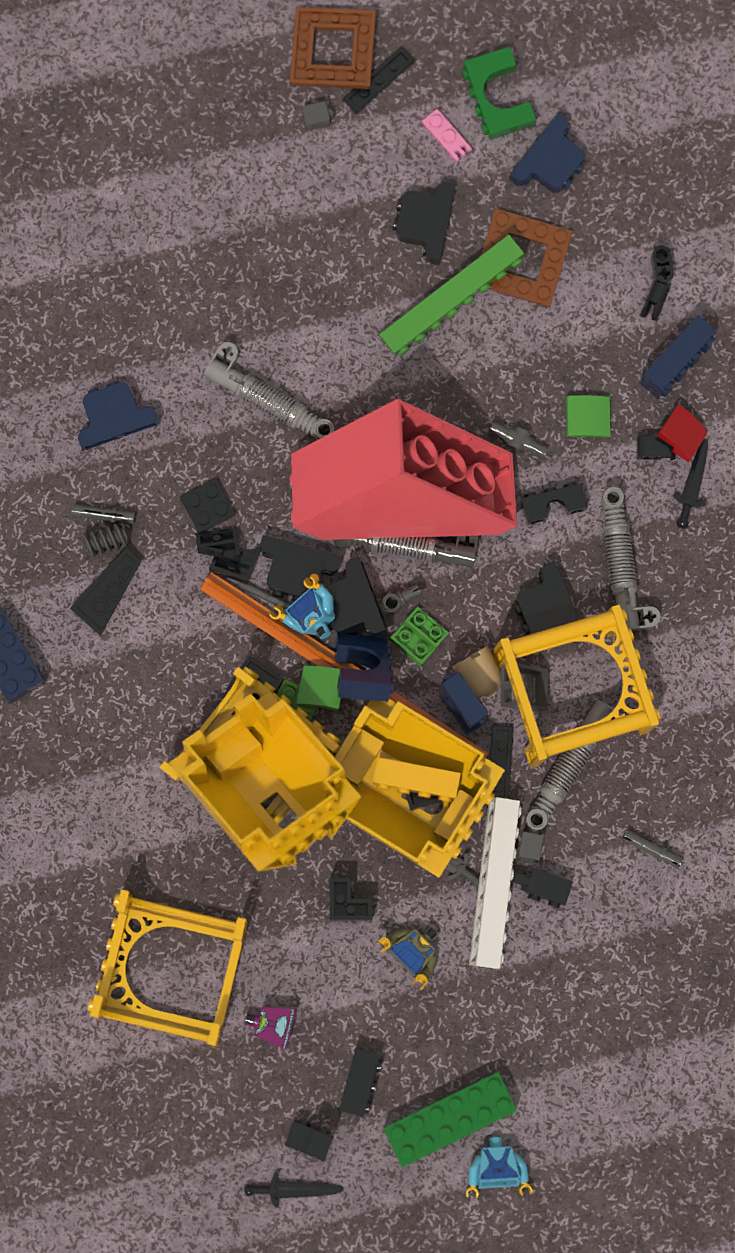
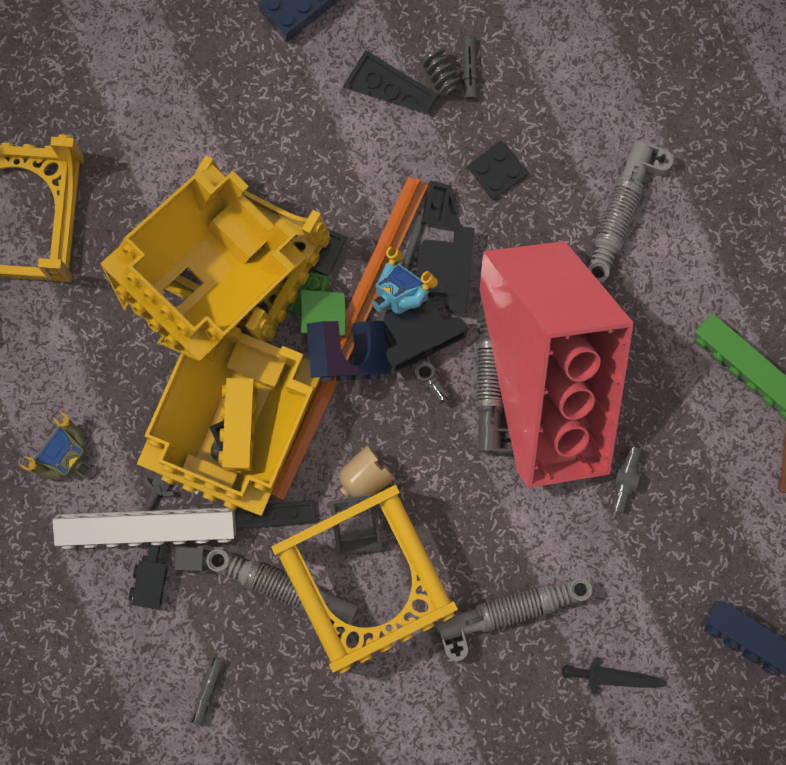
camera: 85 degrees right, 0 degrees up
dark blue brick [78,381,160,451] -> none
black wing [195,528,241,561] -> none
black brick [330,878,372,922] -> none
bright green slope [389,607,449,667] -> none
dark blue arch [439,672,488,736] -> none
black brick [514,561,586,643] -> none
black arch [521,482,588,525] -> none
bright green slope [566,395,611,438] -> none
black beam [637,436,676,460] -> none
red slope [657,404,708,463] -> none

